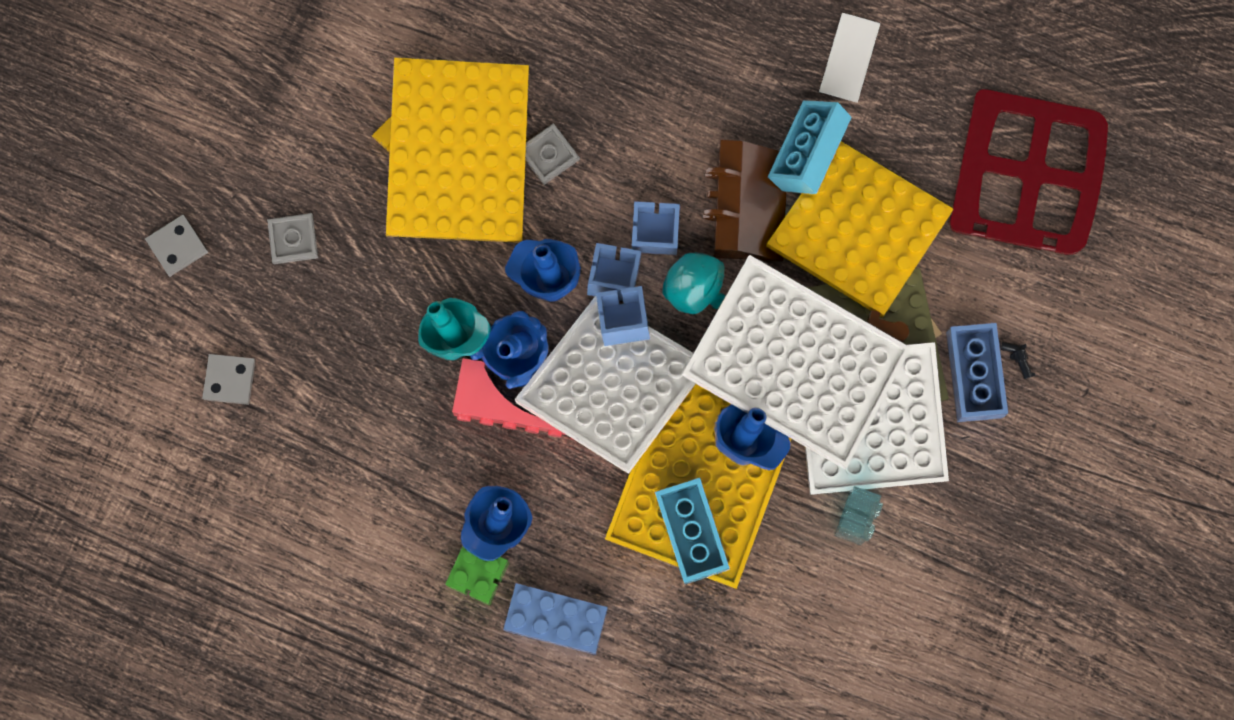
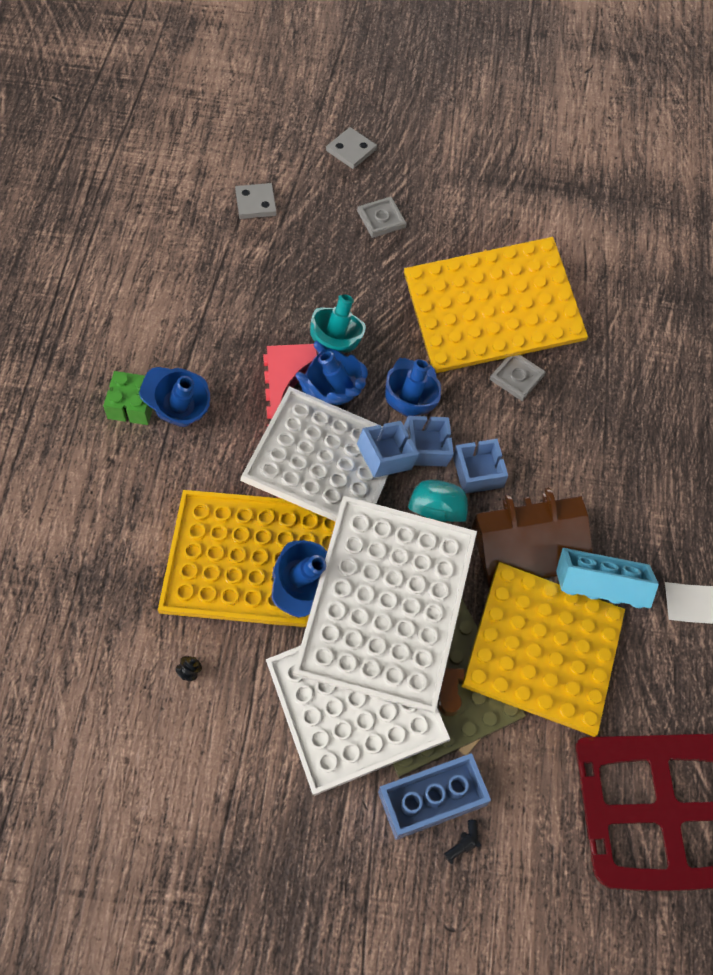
camera: 70 degrees right, 15 degrees down
medium blue brick [504,583,608,655] -> none
medium azure brick [655,478,730,584] -> none
clear light blue piece [834,486,883,546] -> none
none -> black wheel [176,656,202,681]

